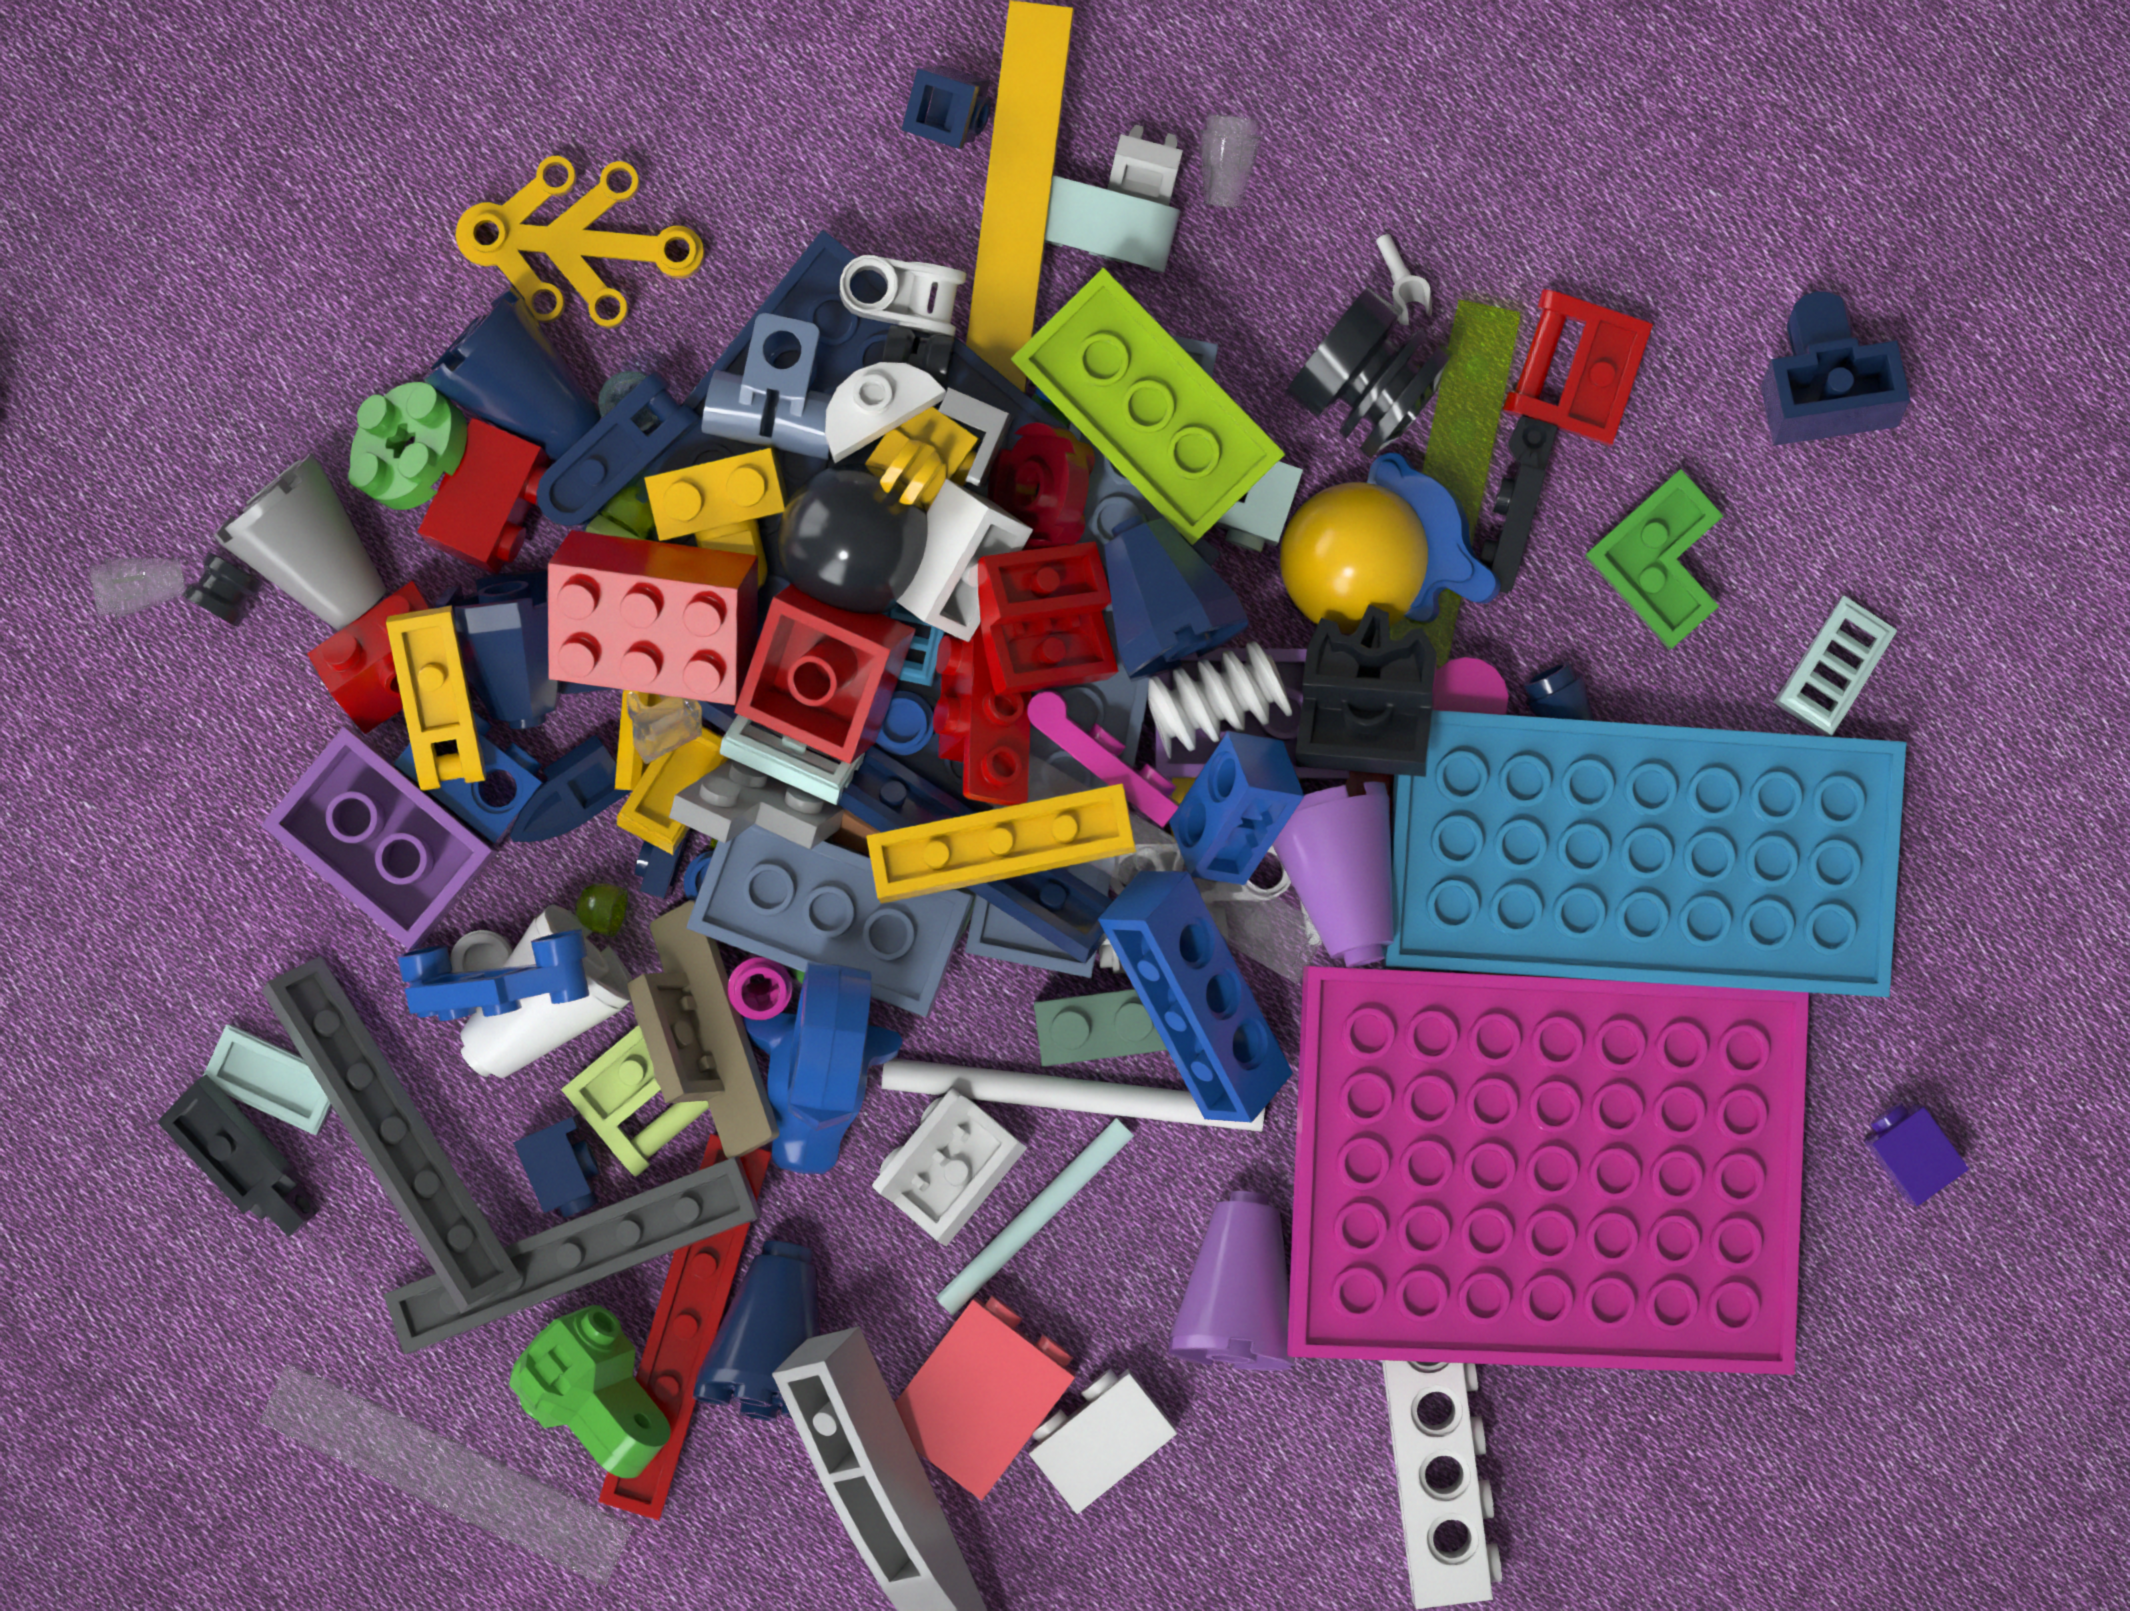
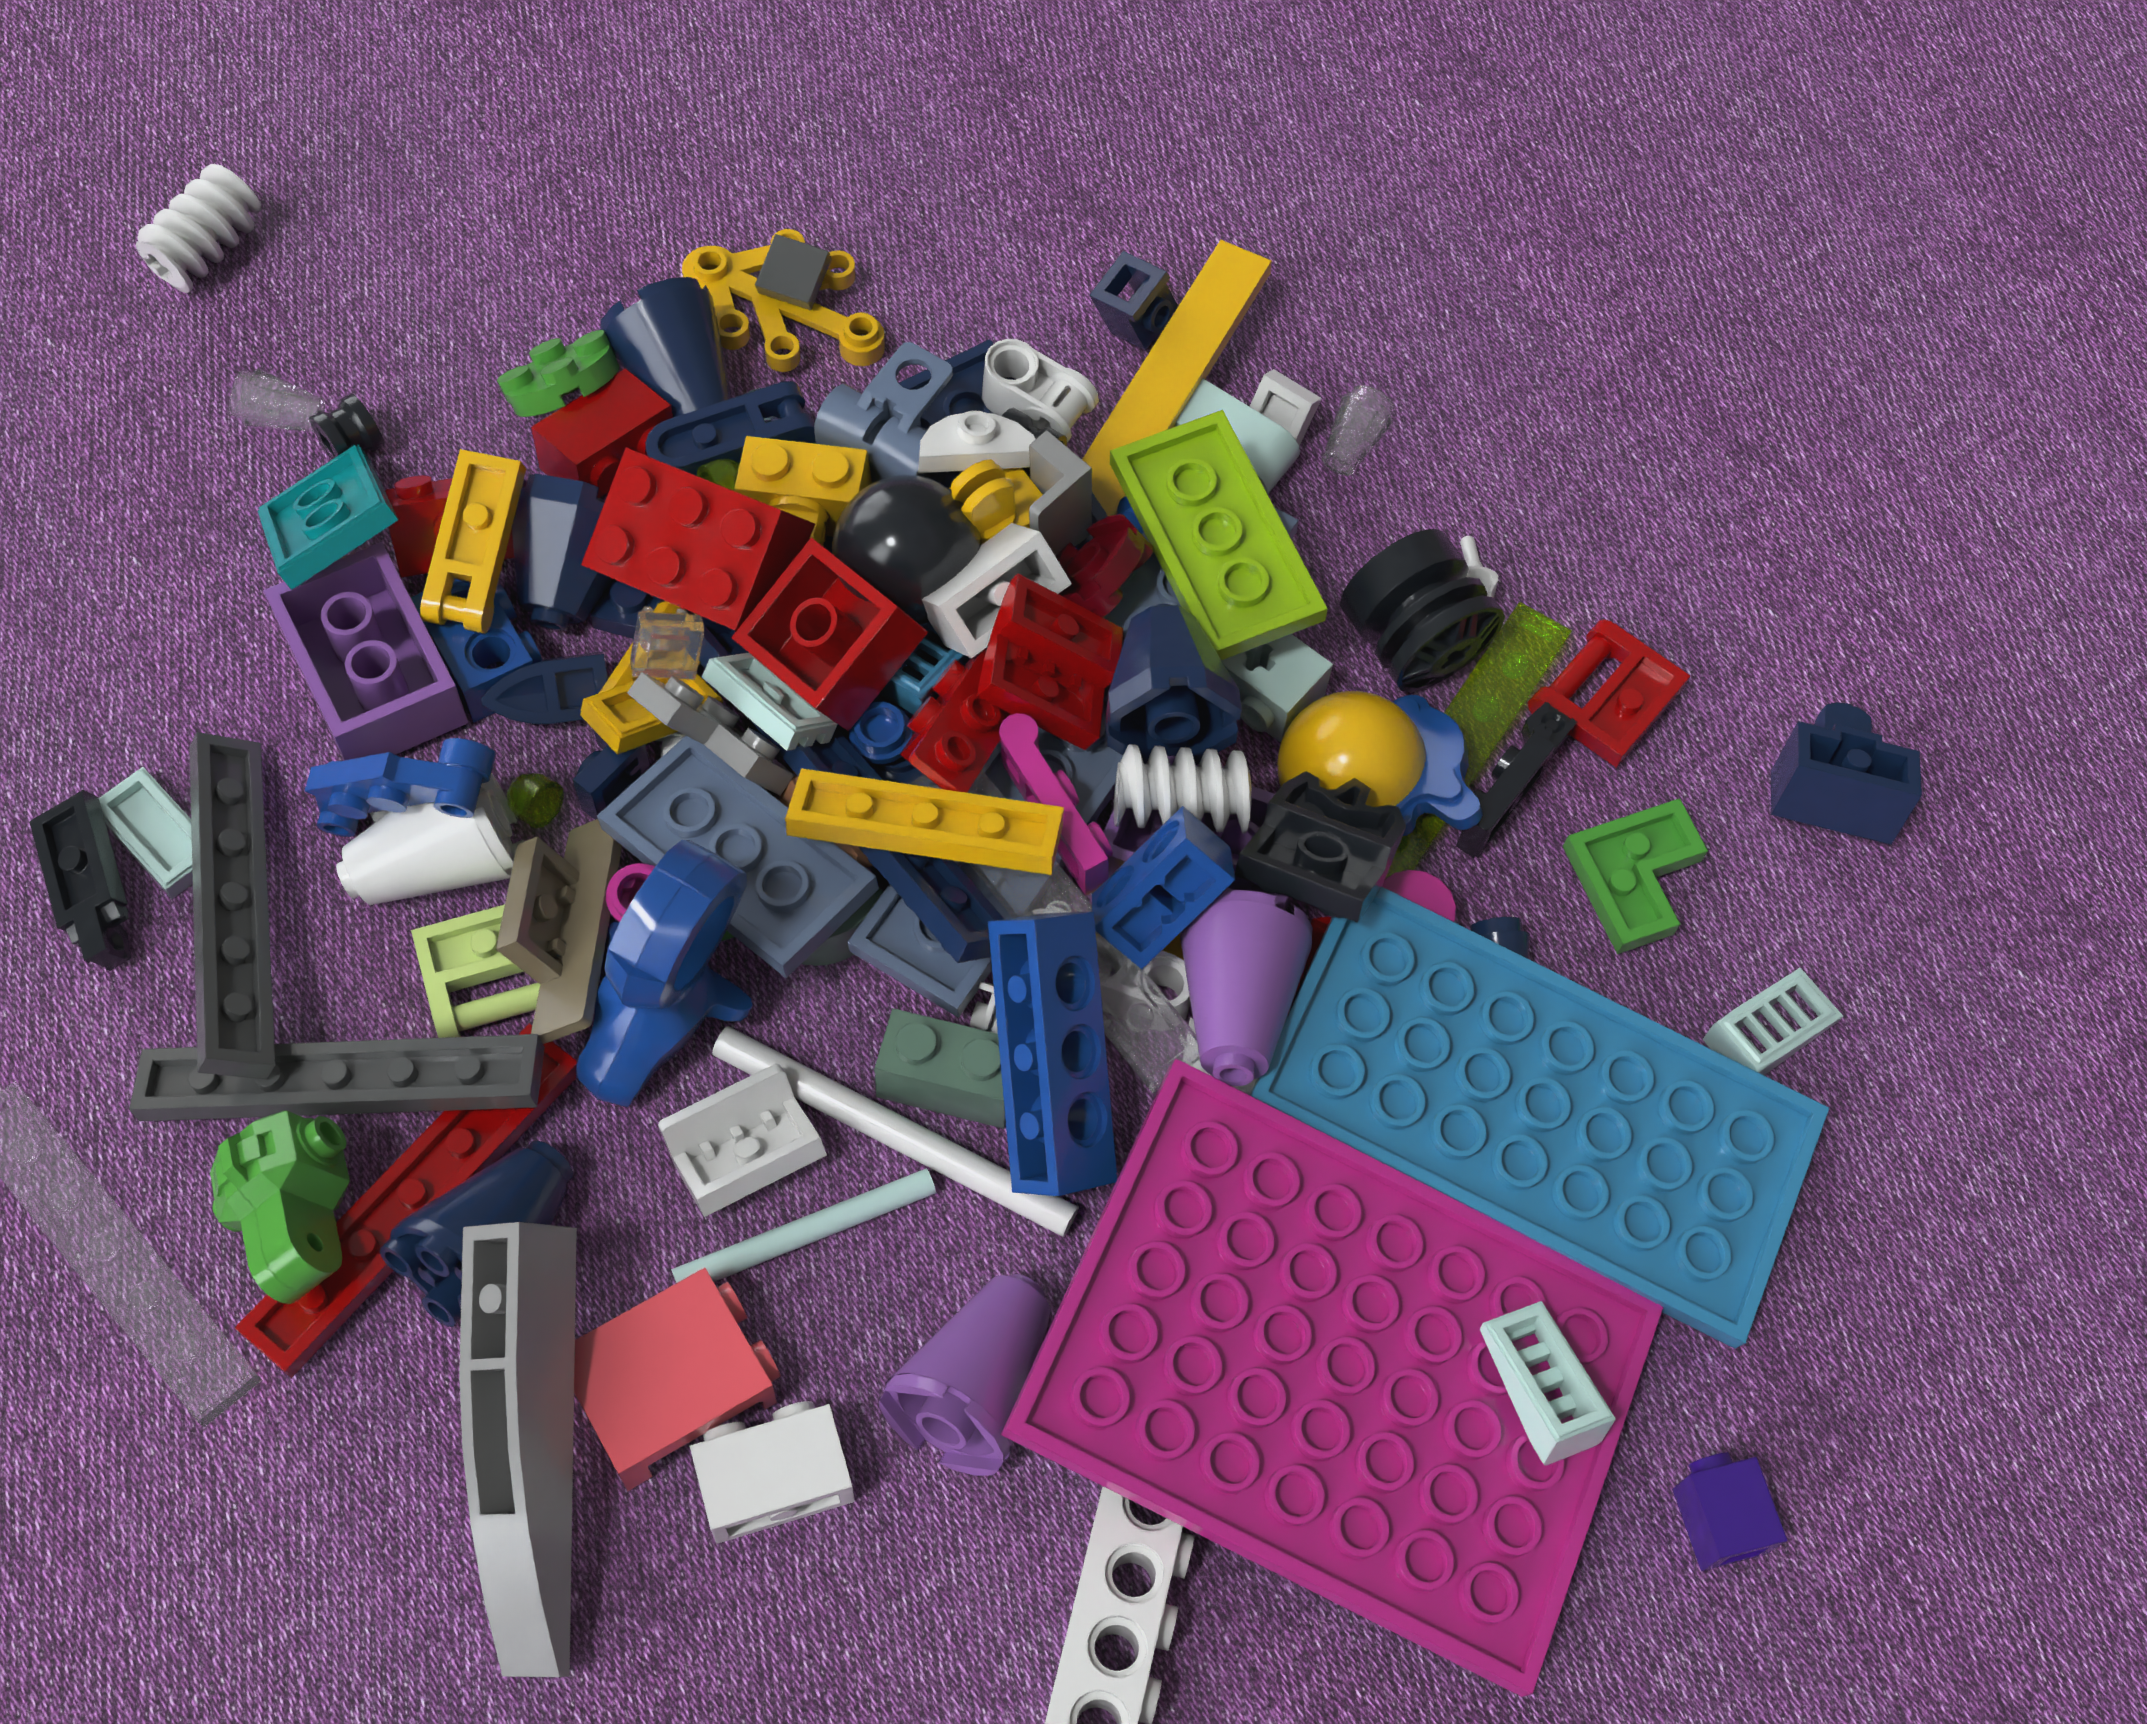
camera: 15 degrees right, 25 degrees down
light grey cone [213,452,387,631] -> none
dark blue brick [513,1114,601,1218] -> none
none -> teal tile [257,445,398,590]
none -> dark grey tile [755,234,832,310]
none -> light aqua slope [1480,1301,1616,1466]

